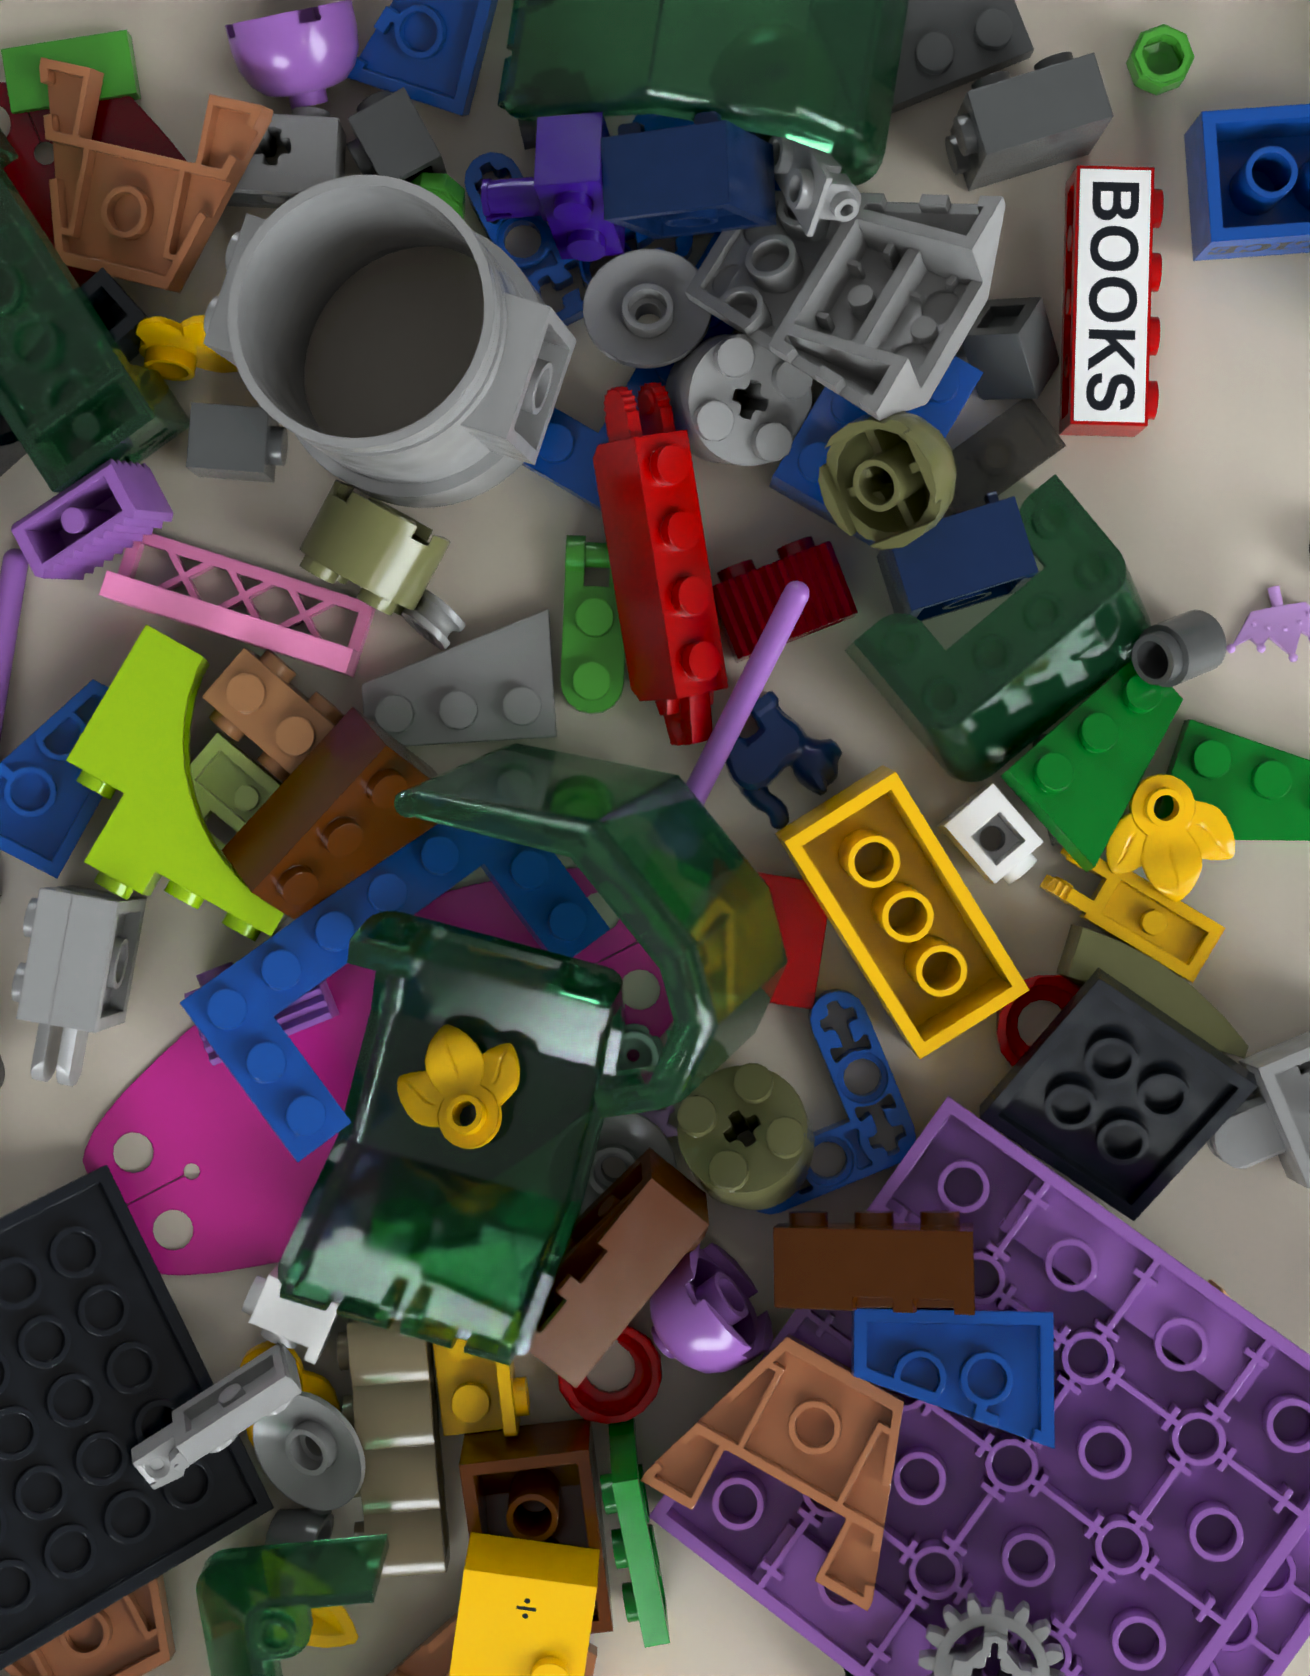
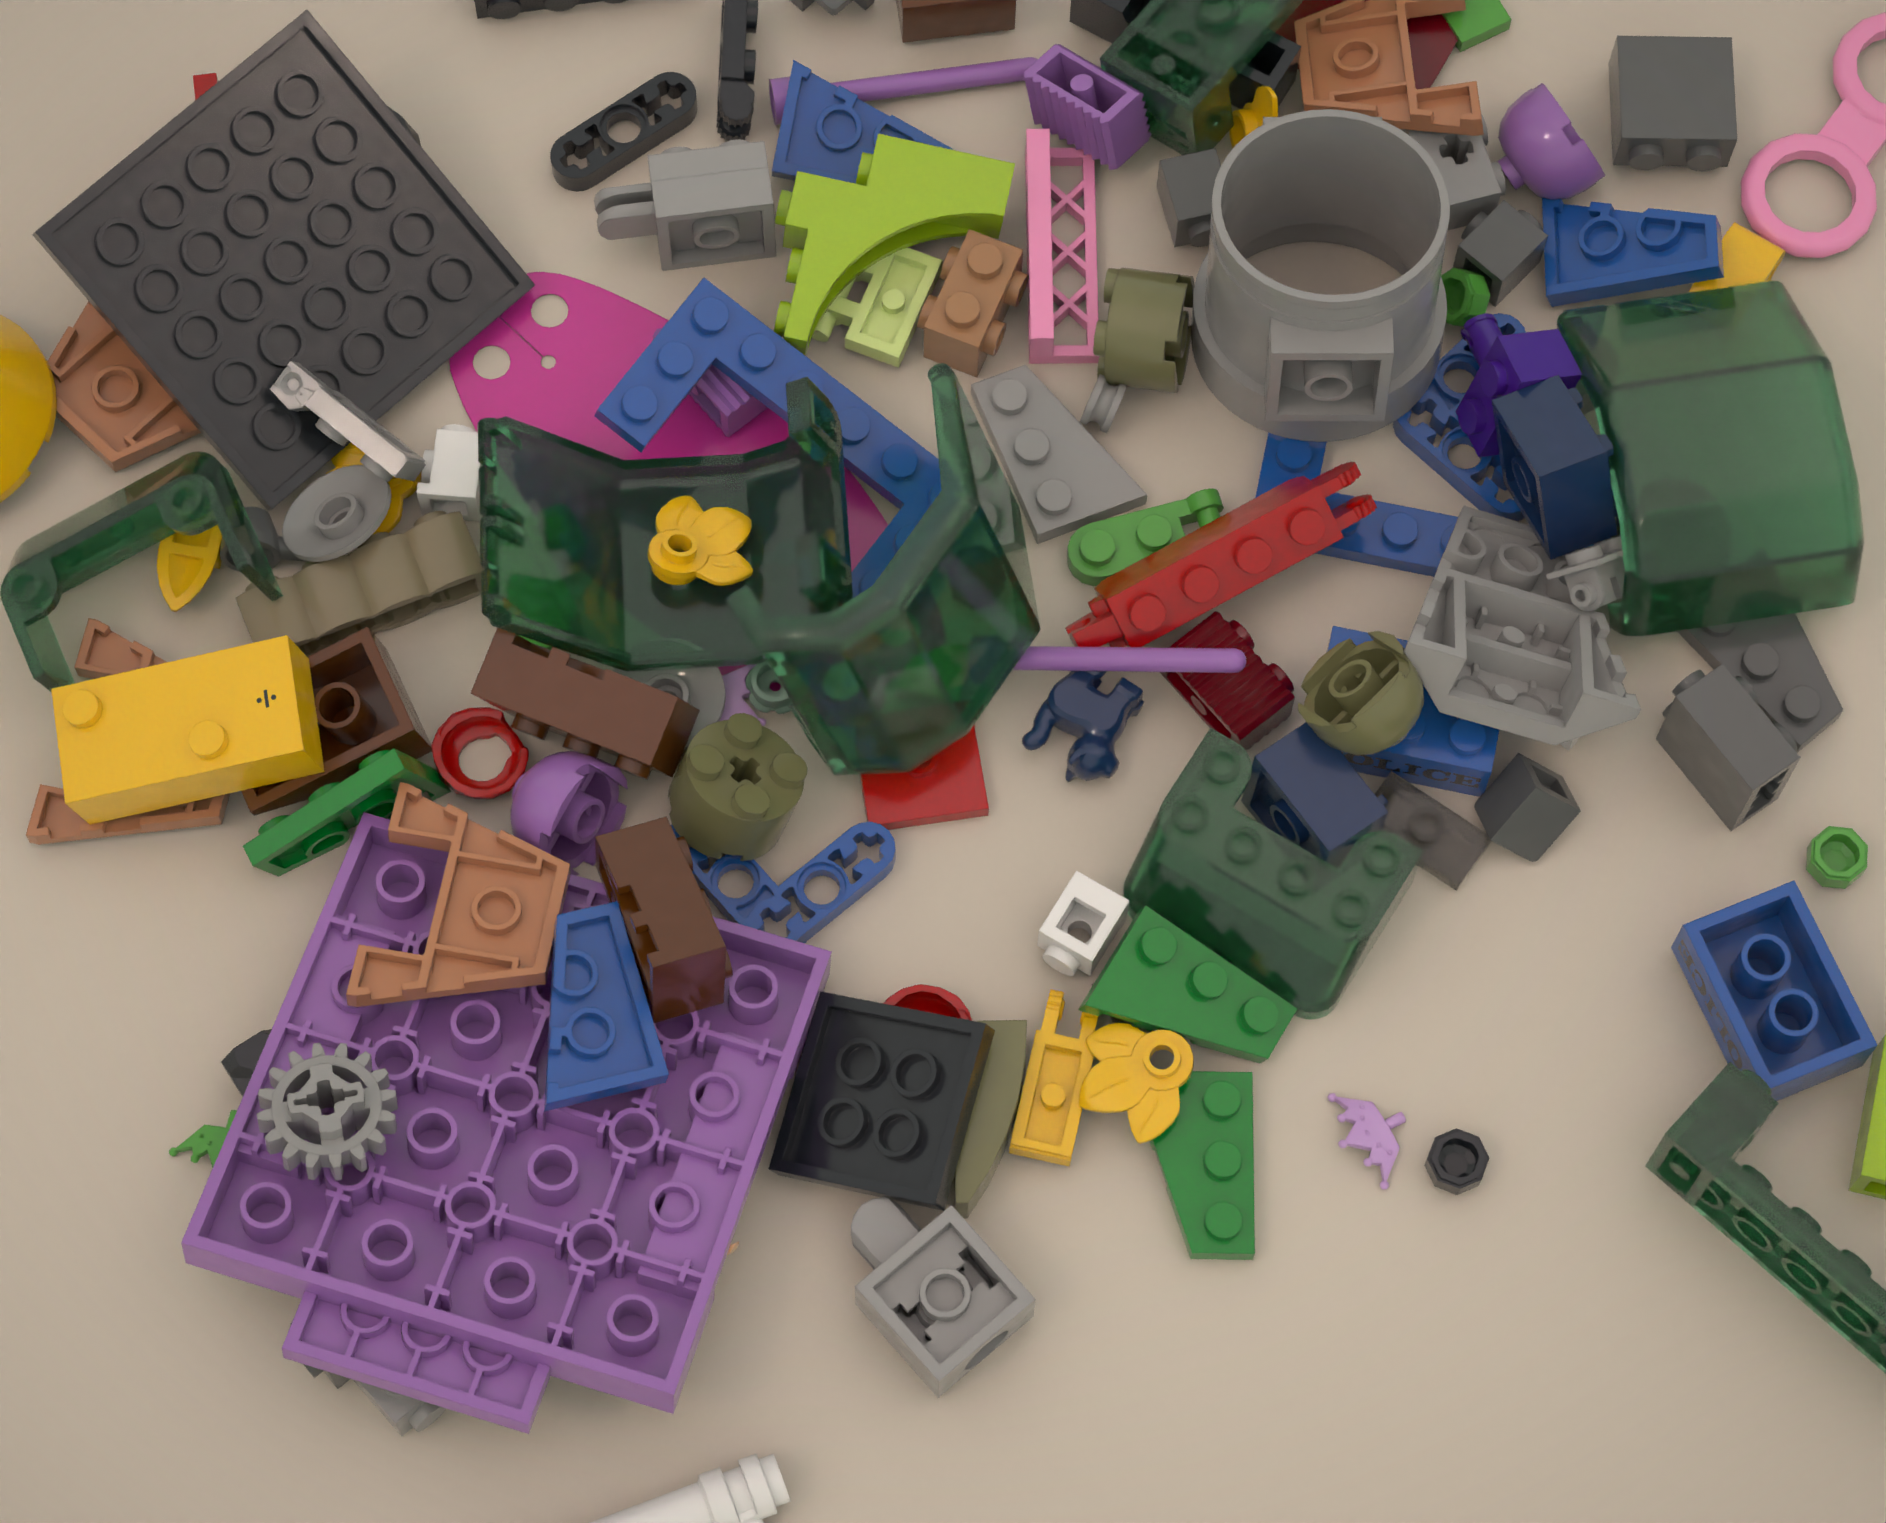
camera: 70 degrees right, 20 degrees down
reddish brown wedge [221,707,465,920] -> none
yellow bracket [429,1300,530,1437] -> none
light grey dish [583,249,712,369] -> none
light grey brick [665,333,813,466] -> none
yellow brick [775,765,1030,1059] -> none
brick [1059,165,1164,437] -> none
dark grey brick [1132,610,1227,687] -> none

